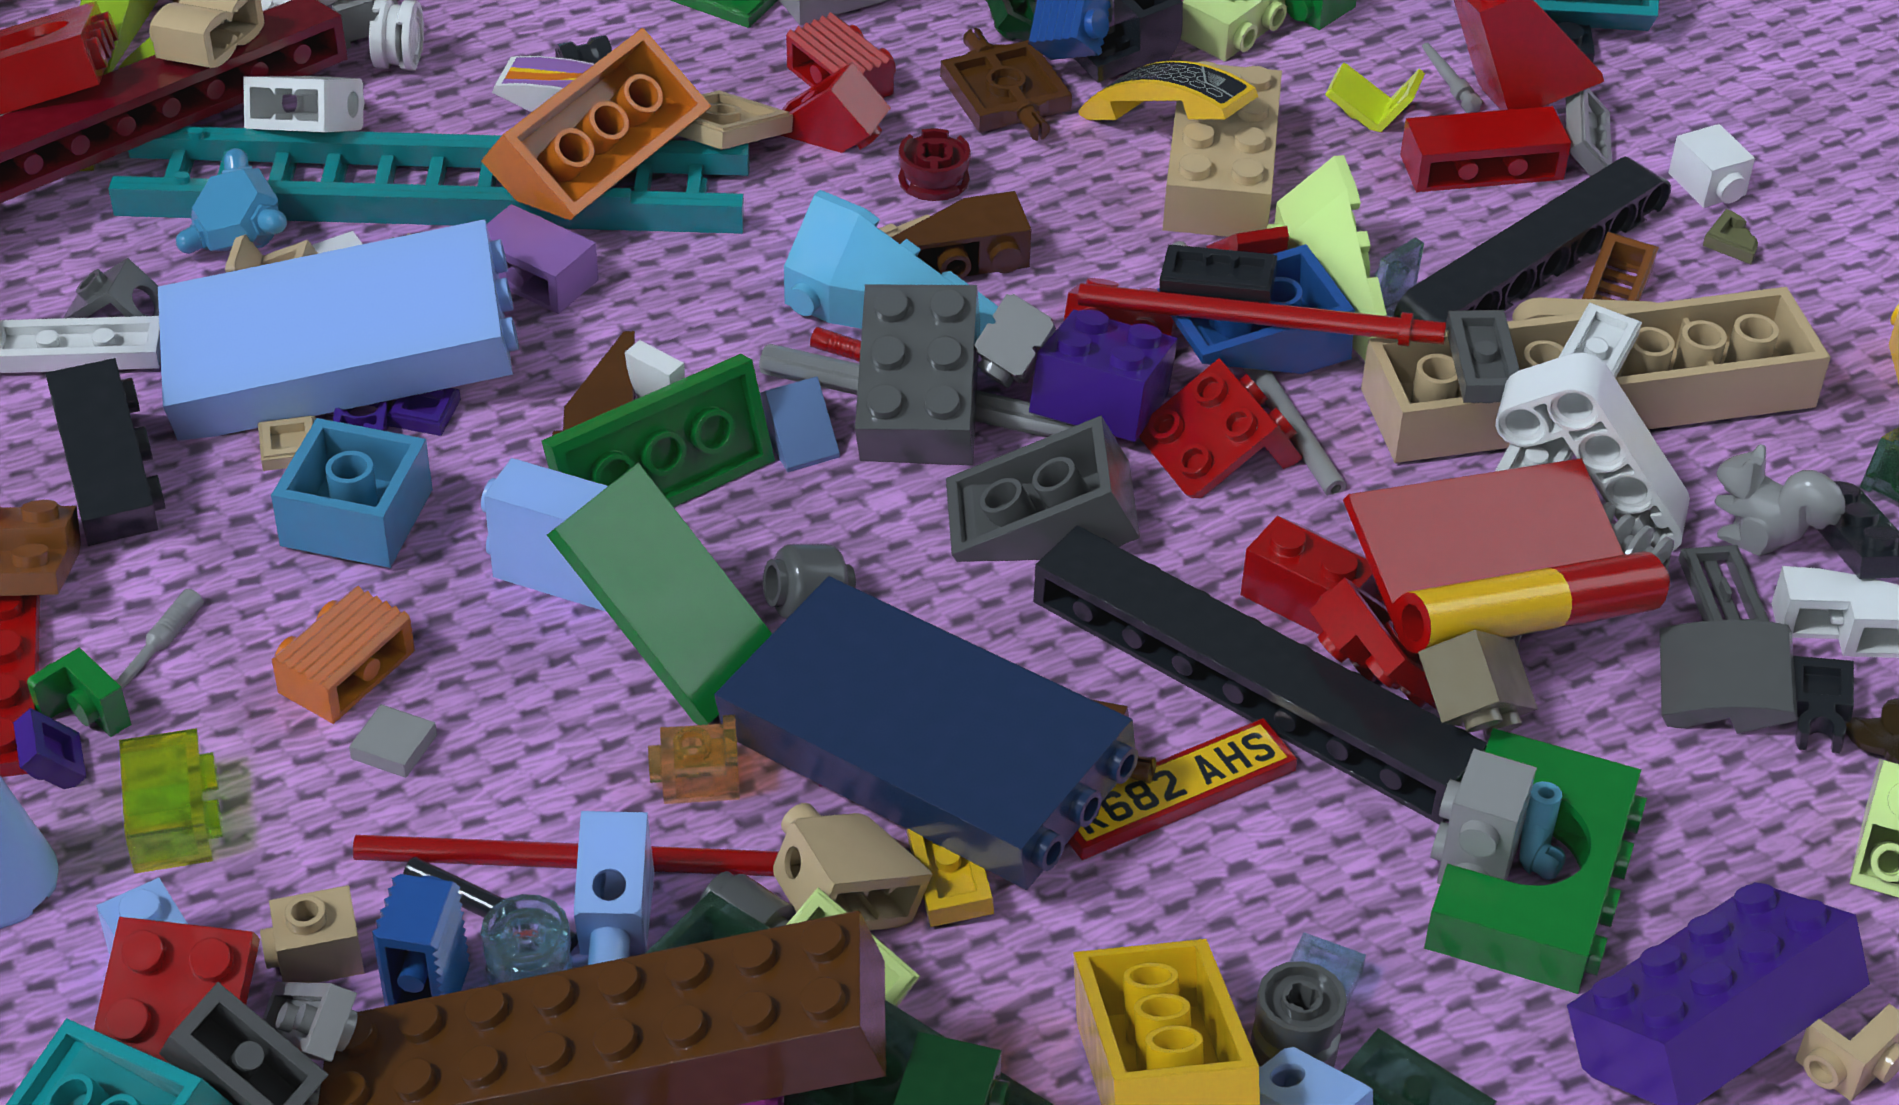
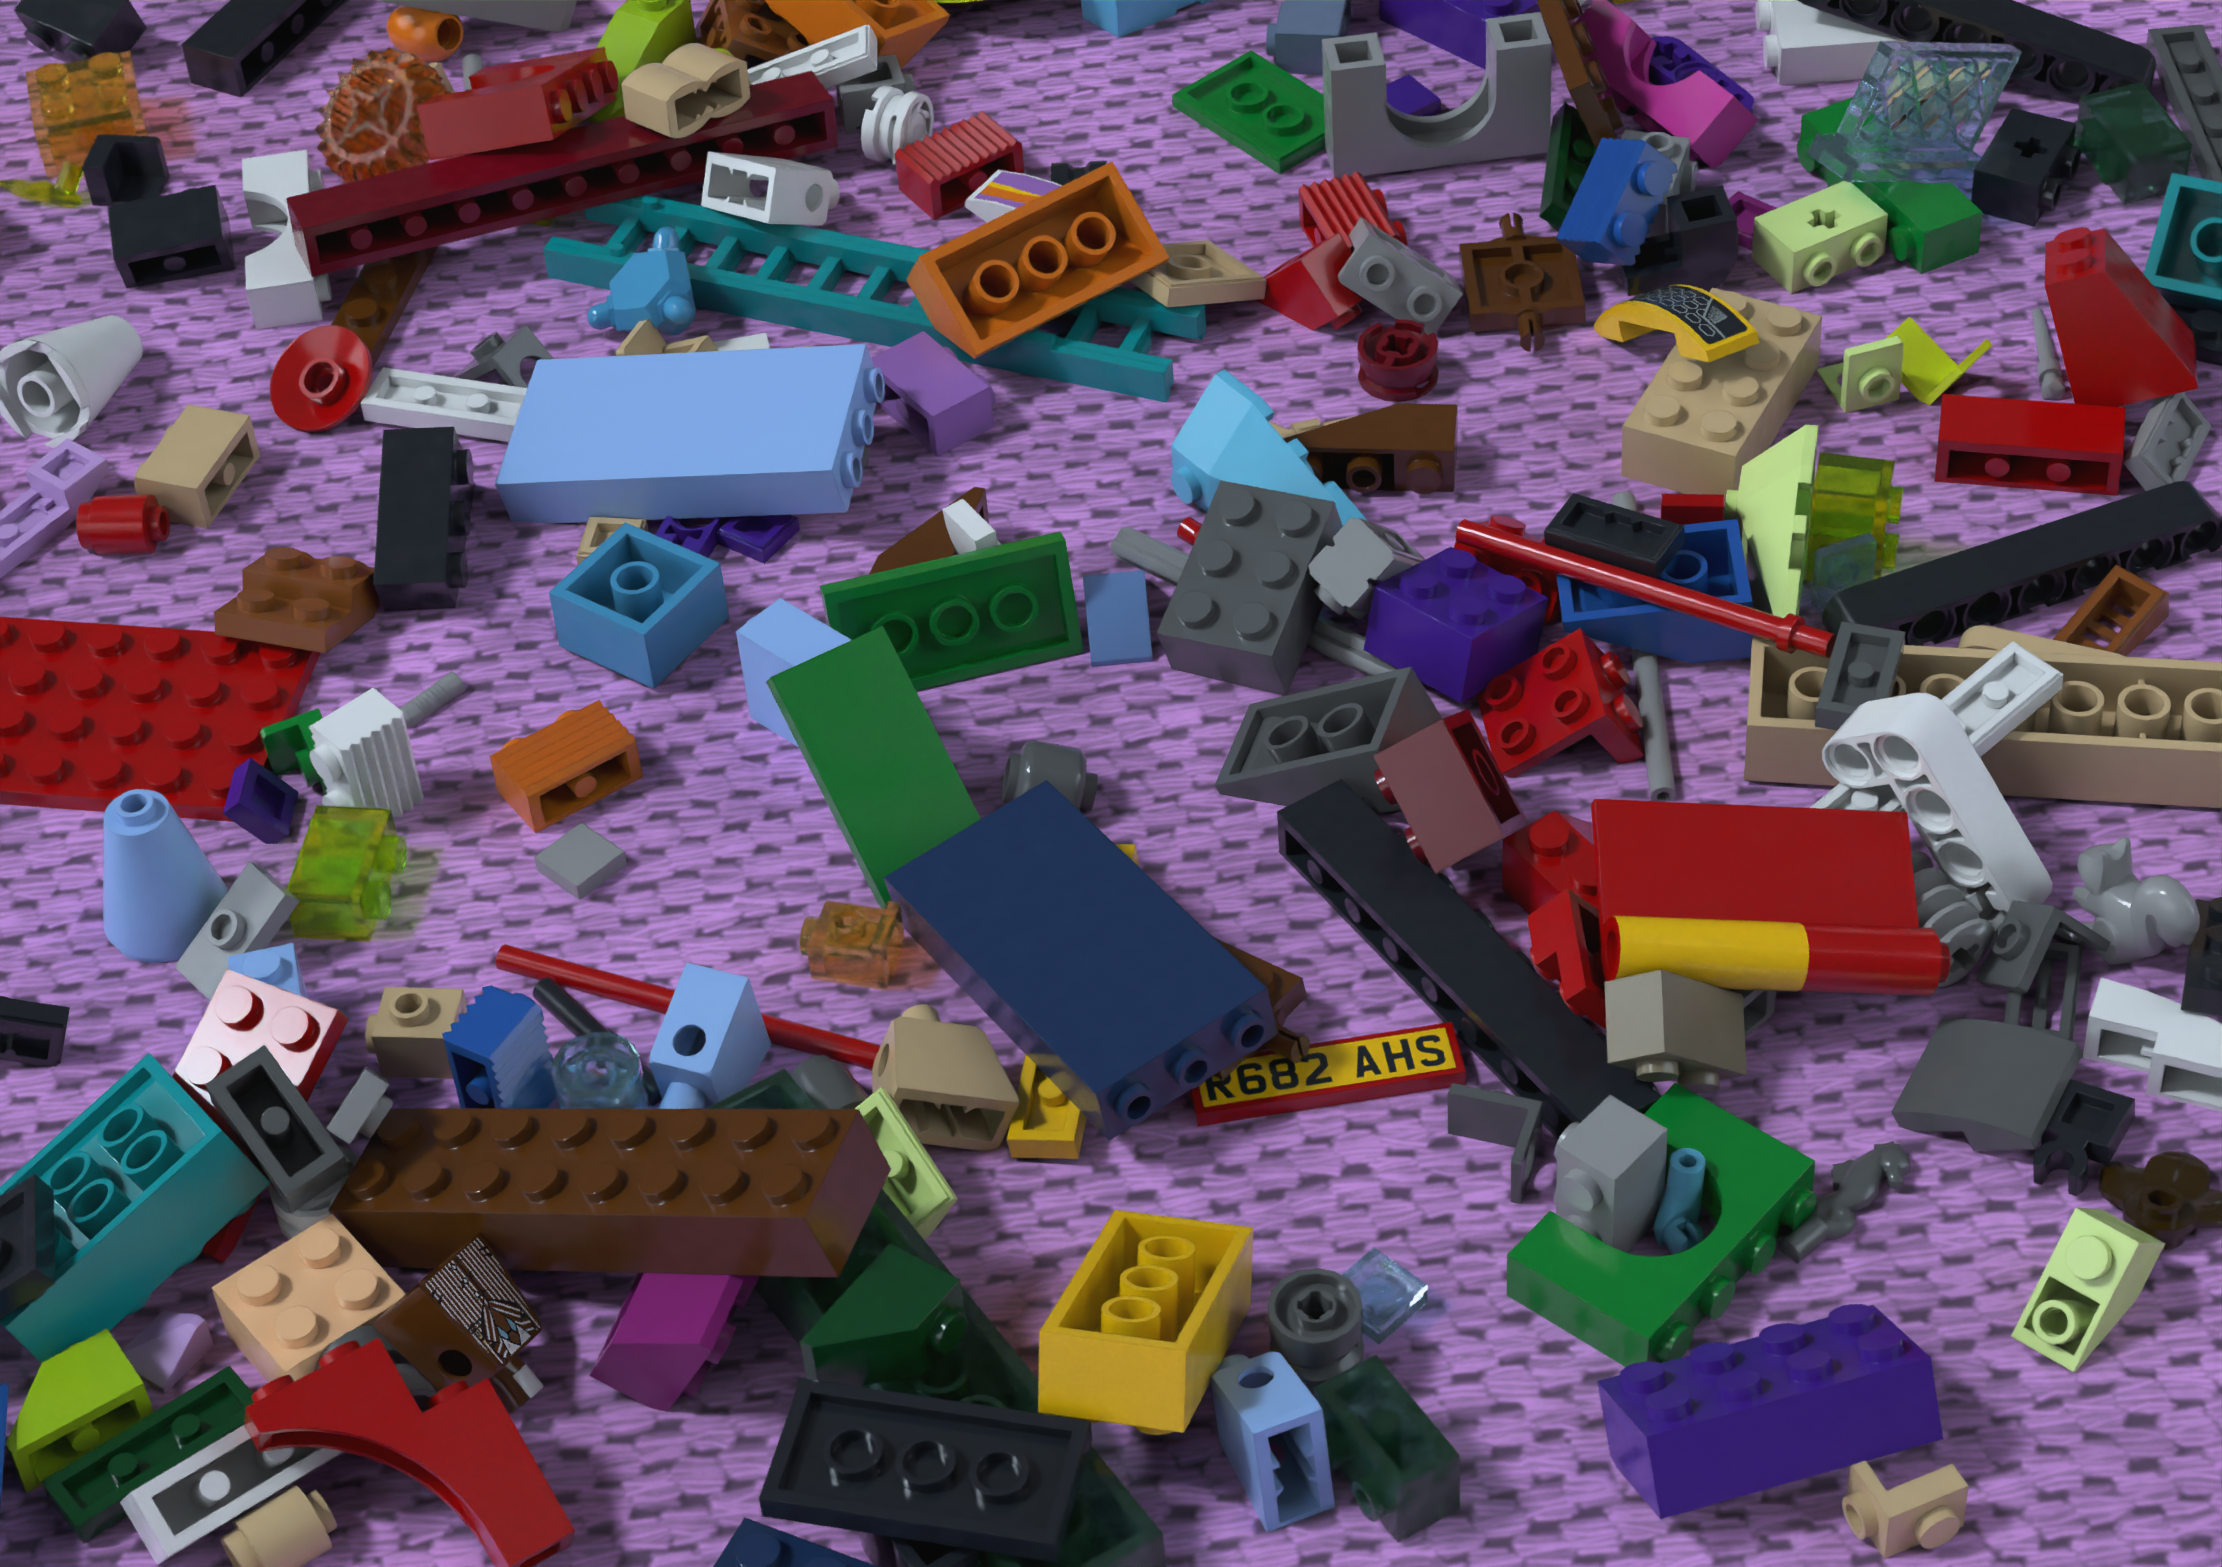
camera: 25 degrees right, 0 degrees up
none -> light grey plate [174,861,300,1001]
none -> white brick [309,688,424,836]
none -> red brick [895,111,1025,220]
none -> light grey bracket [1338,217,1463,335]
none -> dark red brick [1373,709,1529,873]
none -> dark grey bracket [1447,1083,1542,1204]
none -> dark grey animal [1779,1141,1910,1263]
none -> clear neon green brick [1806,452,1904,586]
none -> yellowish green bracket [1817,336,1904,413]
none -> dark grey bracket [1977,900,2111,994]

